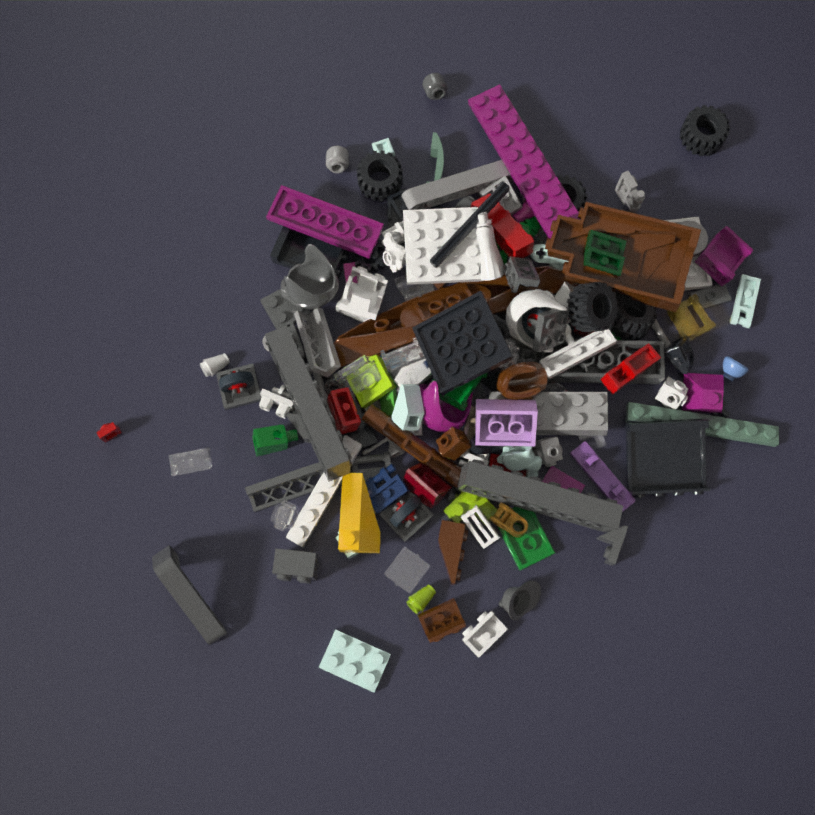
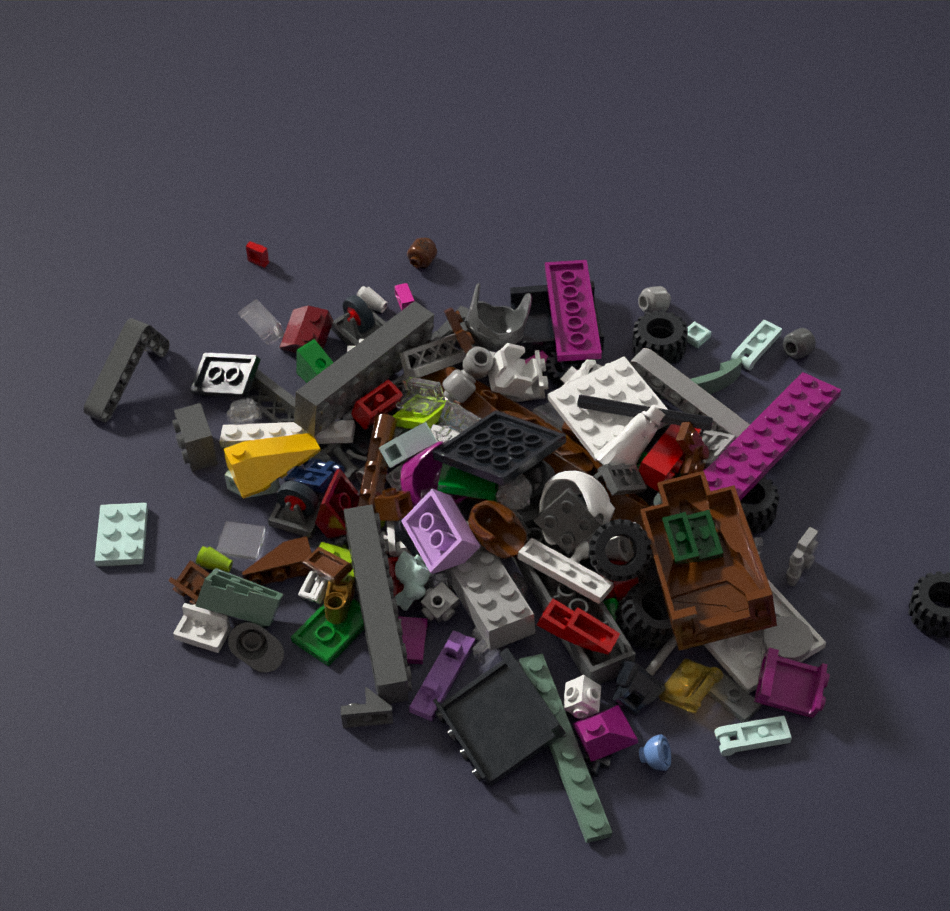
camera: 65 degrees right, 25 degrees down
none -> plate [190,353,261,398]
none -> sand green wedge [195,568,283,627]
none -> dark red slope [279,305,334,353]
none -> reddish brown tile [303,547,353,585]
none -> dark pink piece [395,283,414,311]
none -> reddish brown head [407,238,437,268]
none -> light grey head [443,369,476,403]
none -> reddish brown plate [444,308,475,354]
none -> light grey head [462,347,494,379]
none -> reddish brown plate [676,422,710,476]
none -> light aqua plate [731,320,782,371]

